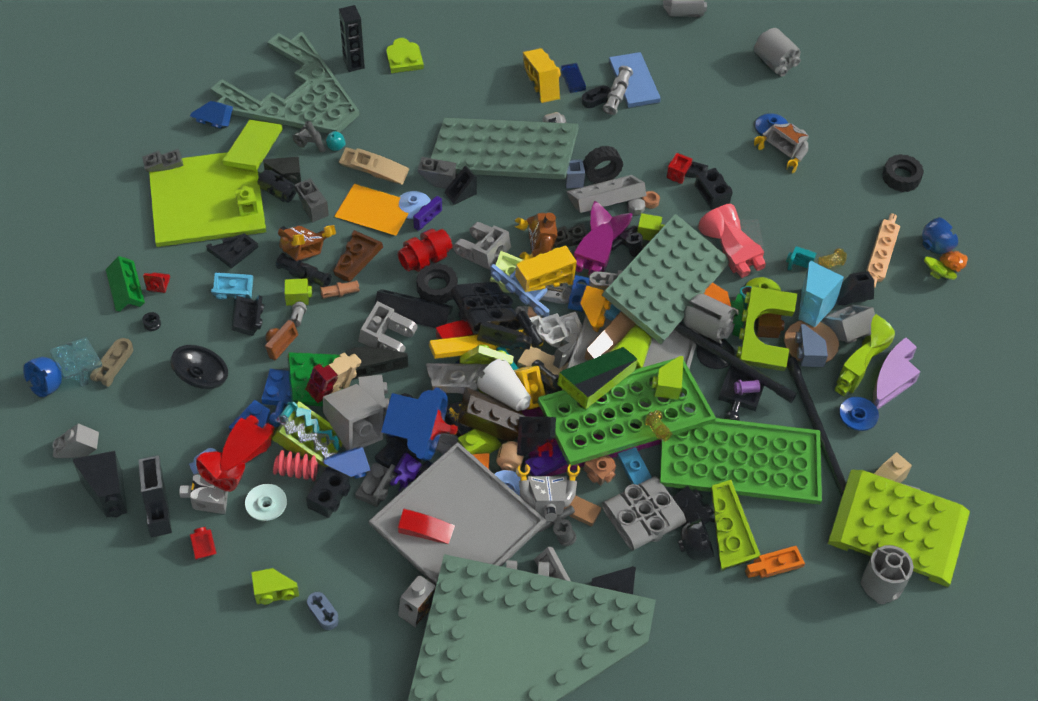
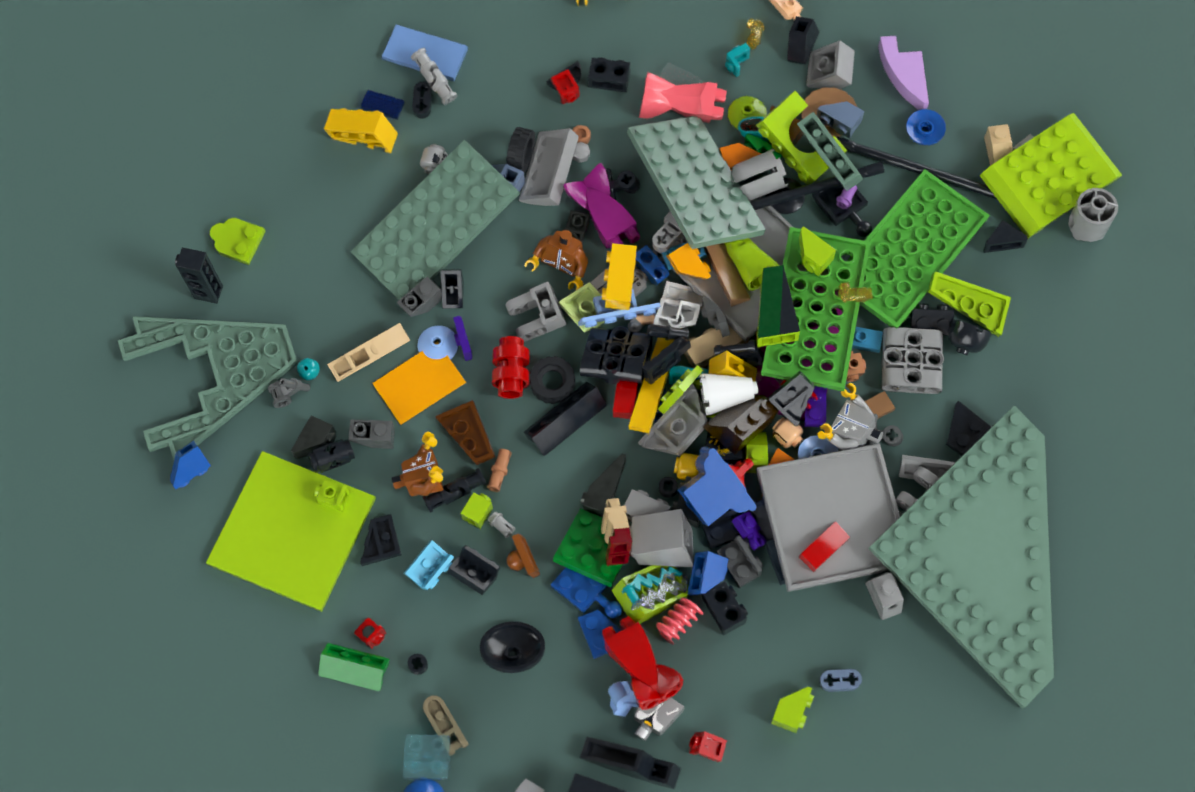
camera: 50 degrees left, 15 degrees up
dark grey slope [142,149,184,172] -> none
lime tile [223,120,282,171] -> none
light aqua dish [245,484,287,521] -> none
light grey brick [358,301,418,352] -> none
lime brick [637,213,665,241] -> none
orange hinge [745,546,805,578] -> none
medium azure slope [798,261,844,327] -> none
lime hips [835,314,895,396] -> none
none -> sand green brick [797,112,863,192]
none -> black slope [983,220,1028,253]

